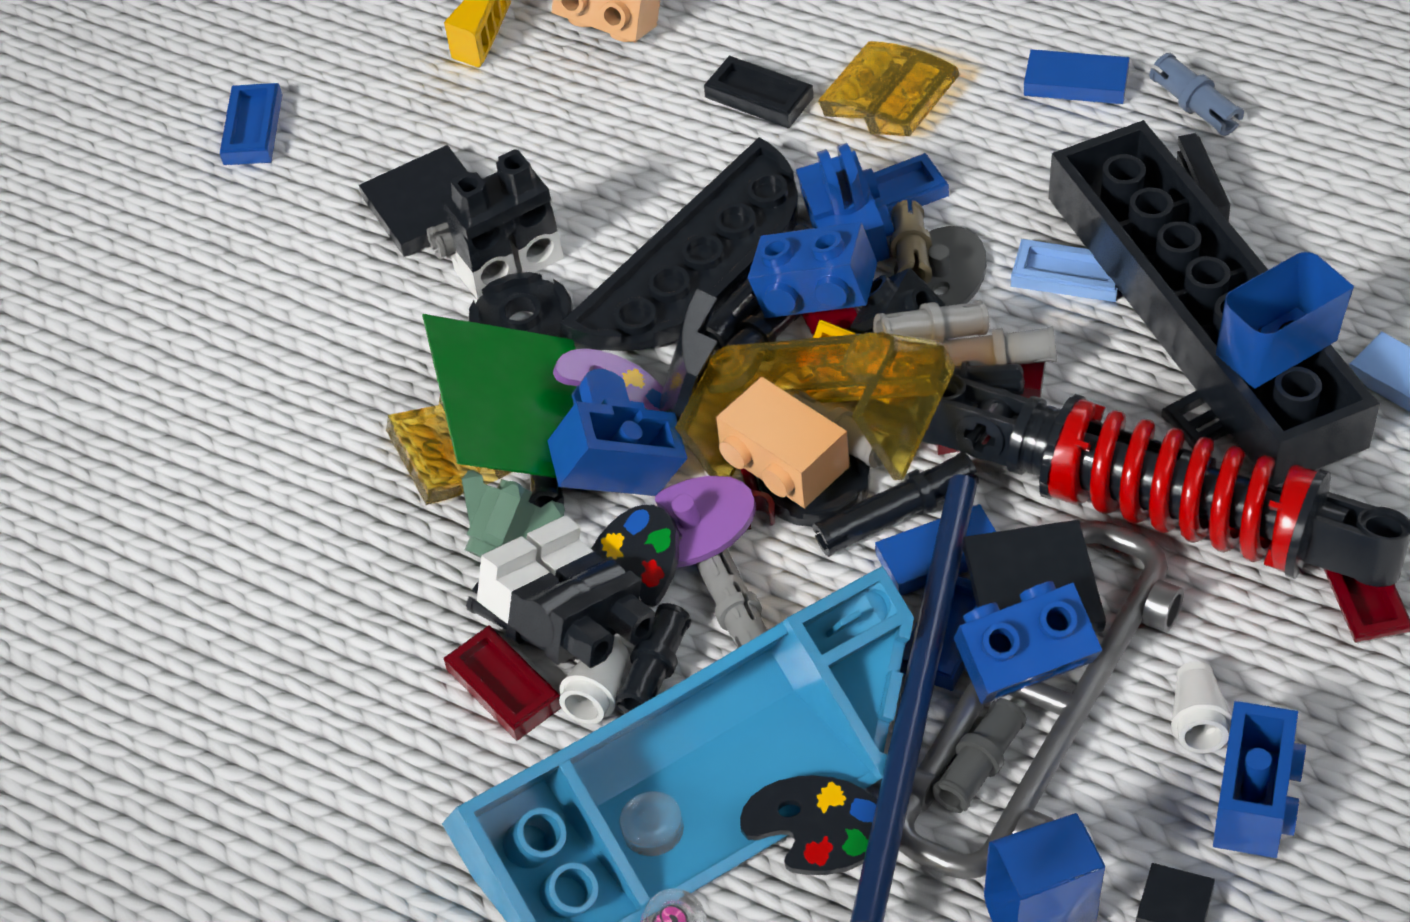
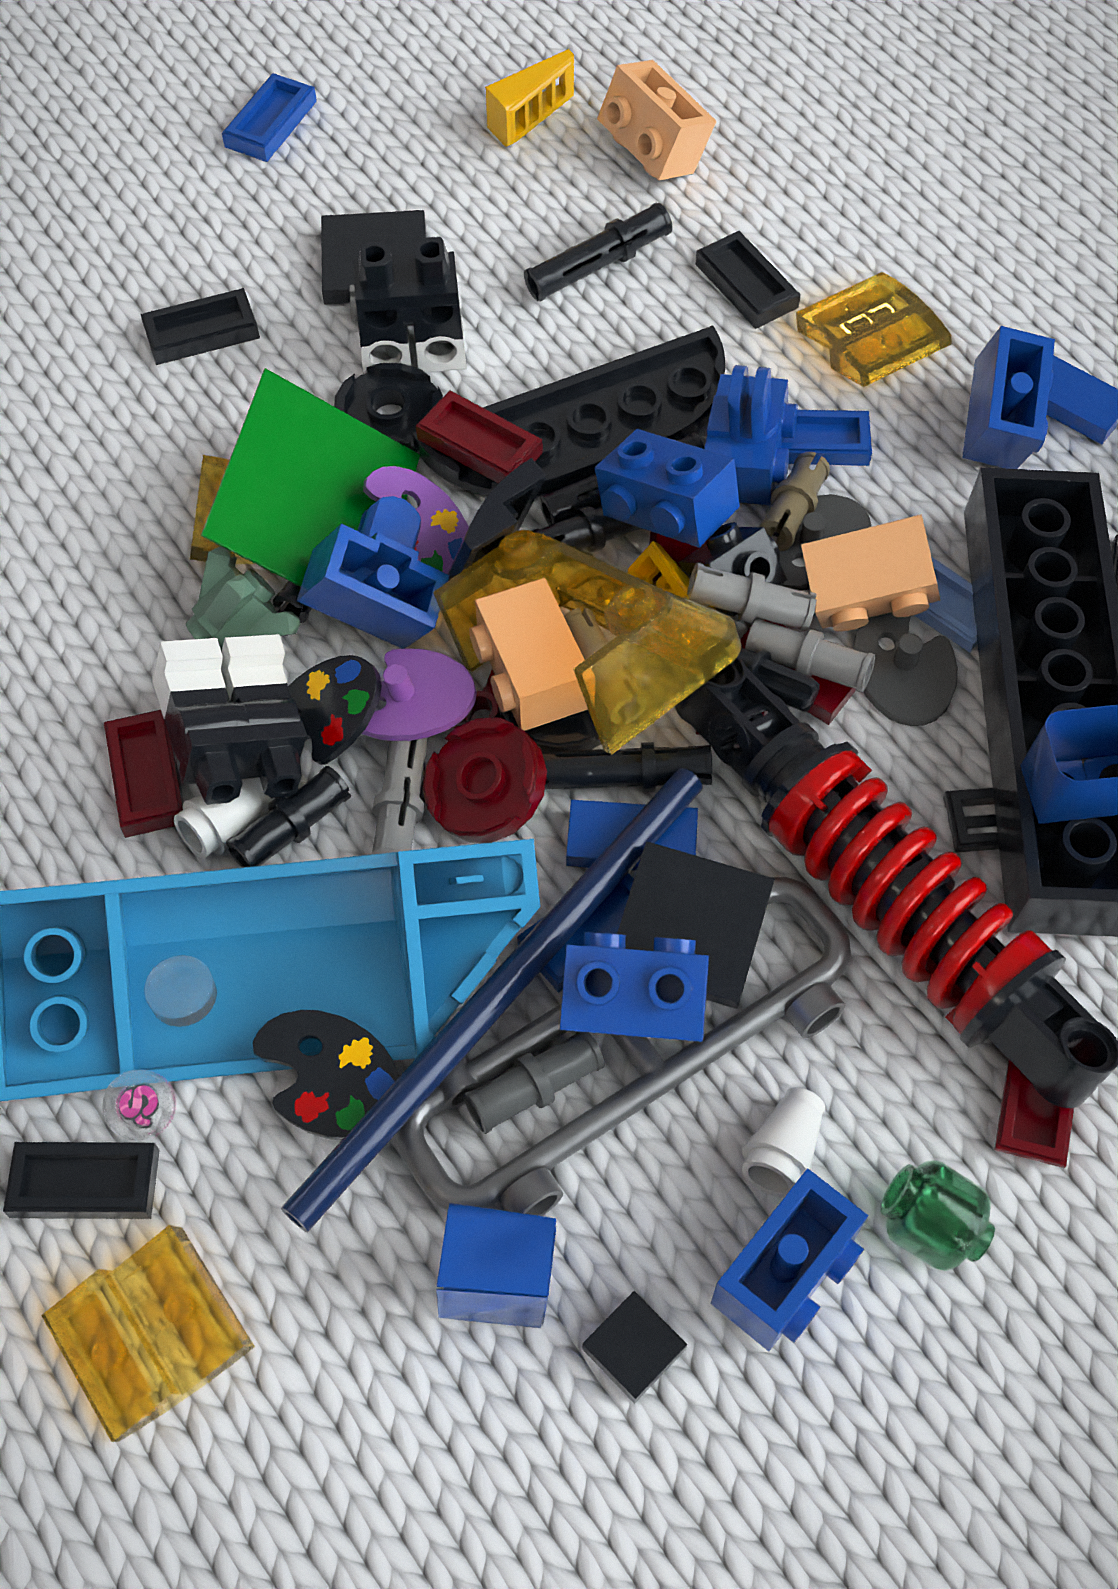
camera: 20 degrees right, 10 degrees up
none -> black tile [140,288,260,365]
none -> dark red tile [416,390,543,484]
none -> dark red tile [422,718,547,843]
none -> black pin [524,202,672,302]
none -> light nougat brick [801,514,941,631]
none -> dark grey piece [853,612,958,726]
none -> clear green head [880,1160,995,1271]
none -> blue brick [962,326,1055,469]

